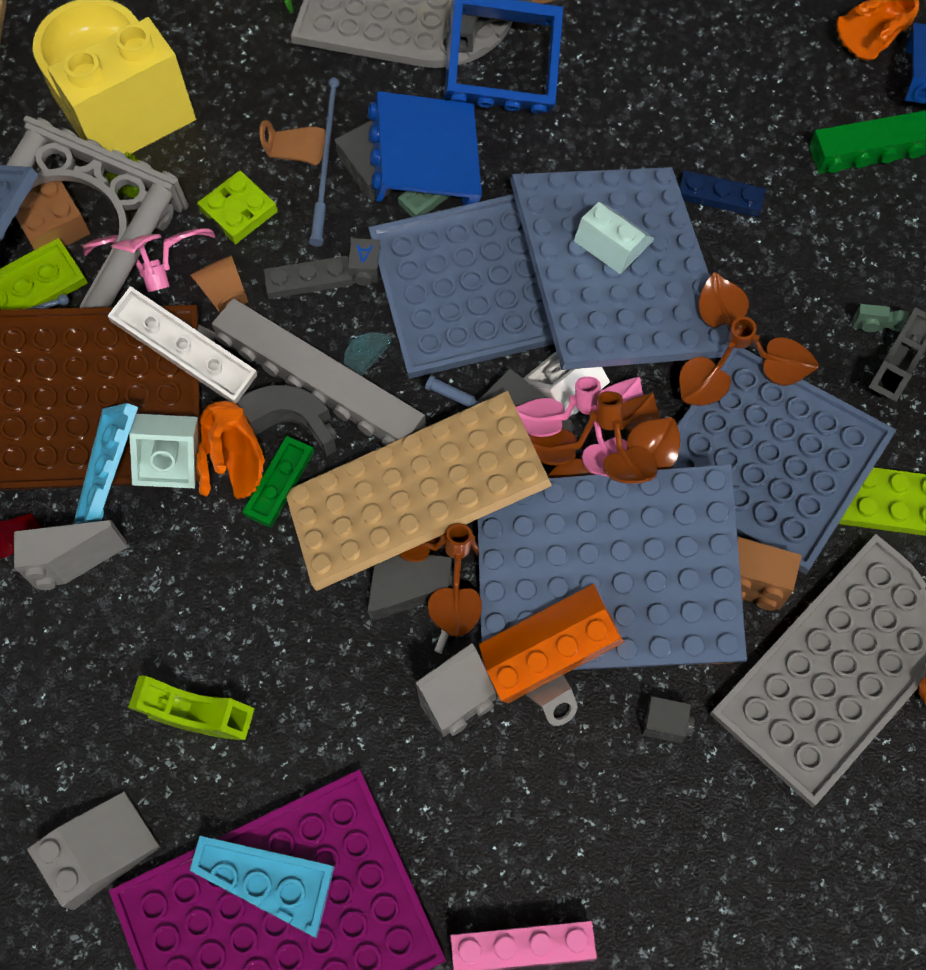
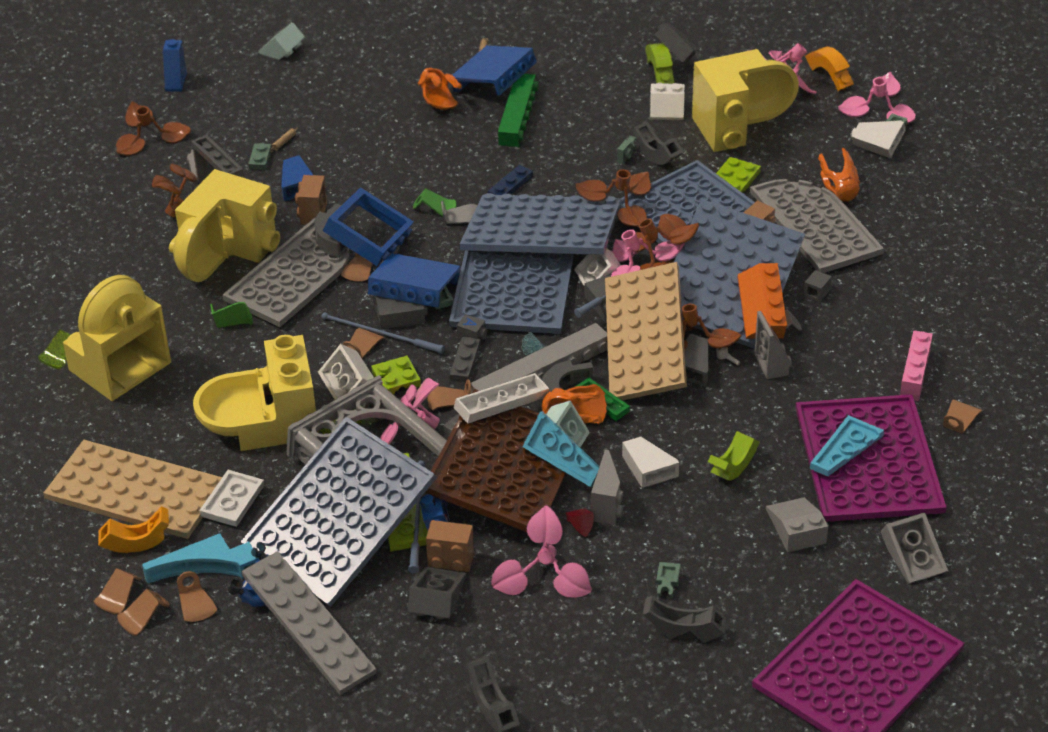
camera: 70 degrees left, 25 degrees down
light aqua slope [574,202,654,274] -> none
none -> white slope [318,344,374,400]
none -> medium nougat piece [341,252,373,281]
none -> bright green piece [413,188,457,216]
none -> light grey piece [441,201,477,224]
none -> white slope [622,437,679,488]

